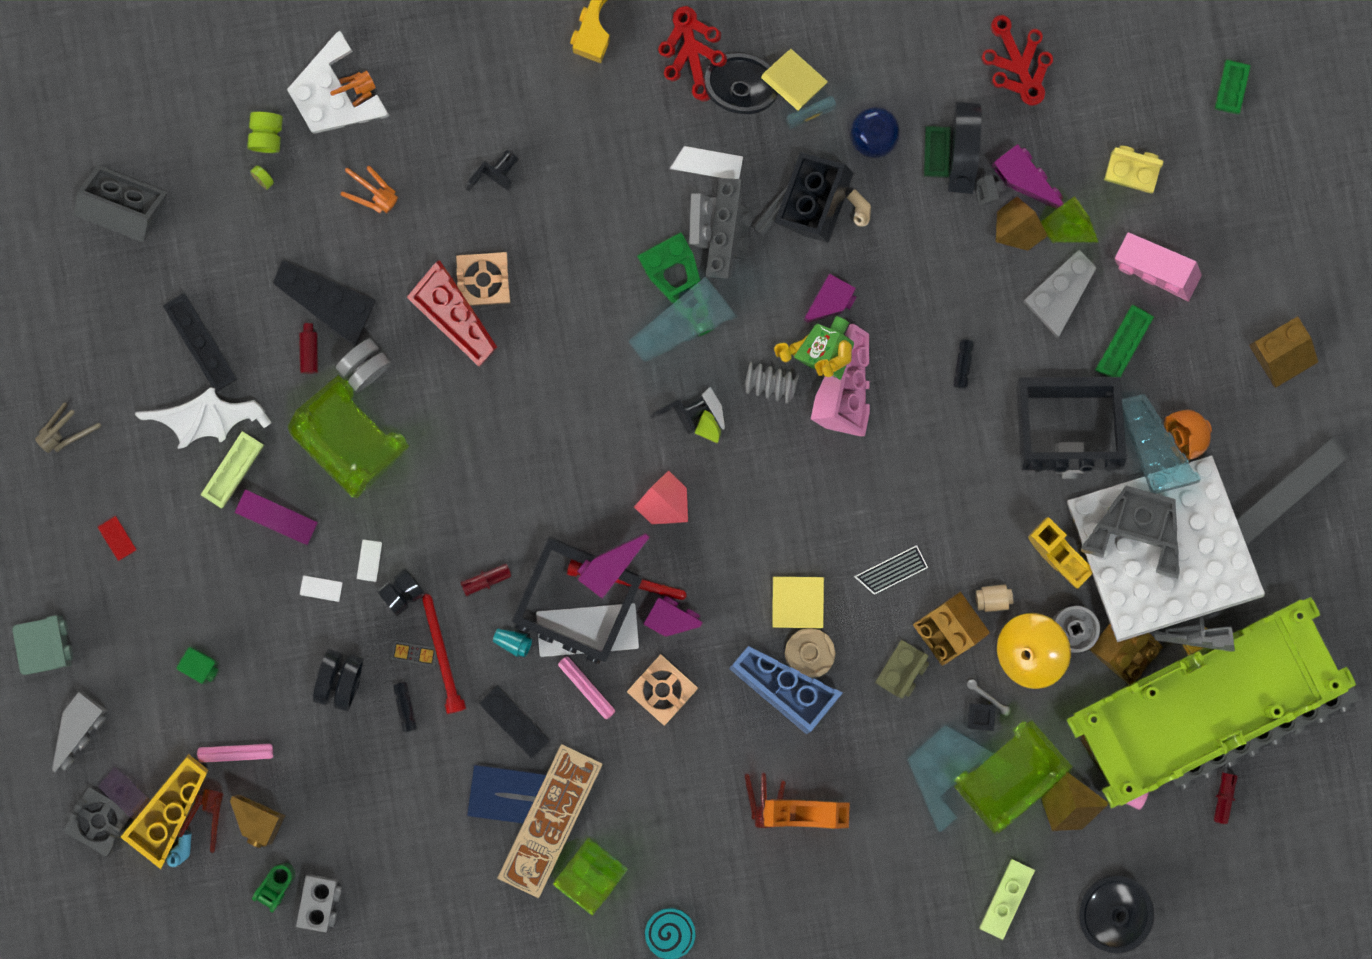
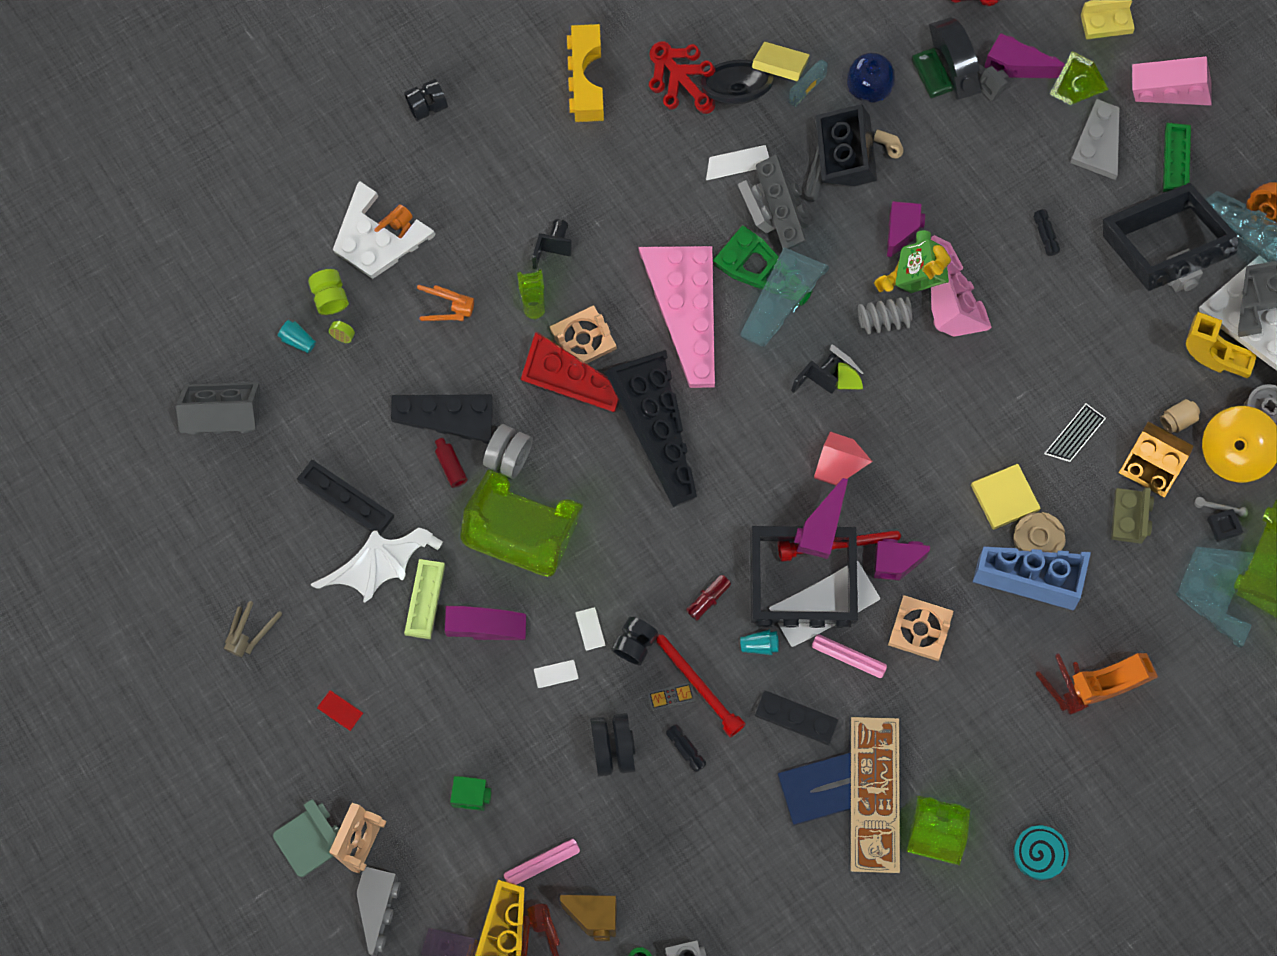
camera: 15 degrees left, 15 degrees down
pearl gold slope [995,197,1047,251] -> none
none -> teal cone [278,320,316,354]
none -> light nougat piece [329,803,387,874]
none -> clear neon green piece [517,269,545,319]
none -> black wing [605,350,697,508]
none -> bright pink wing [638,246,715,388]

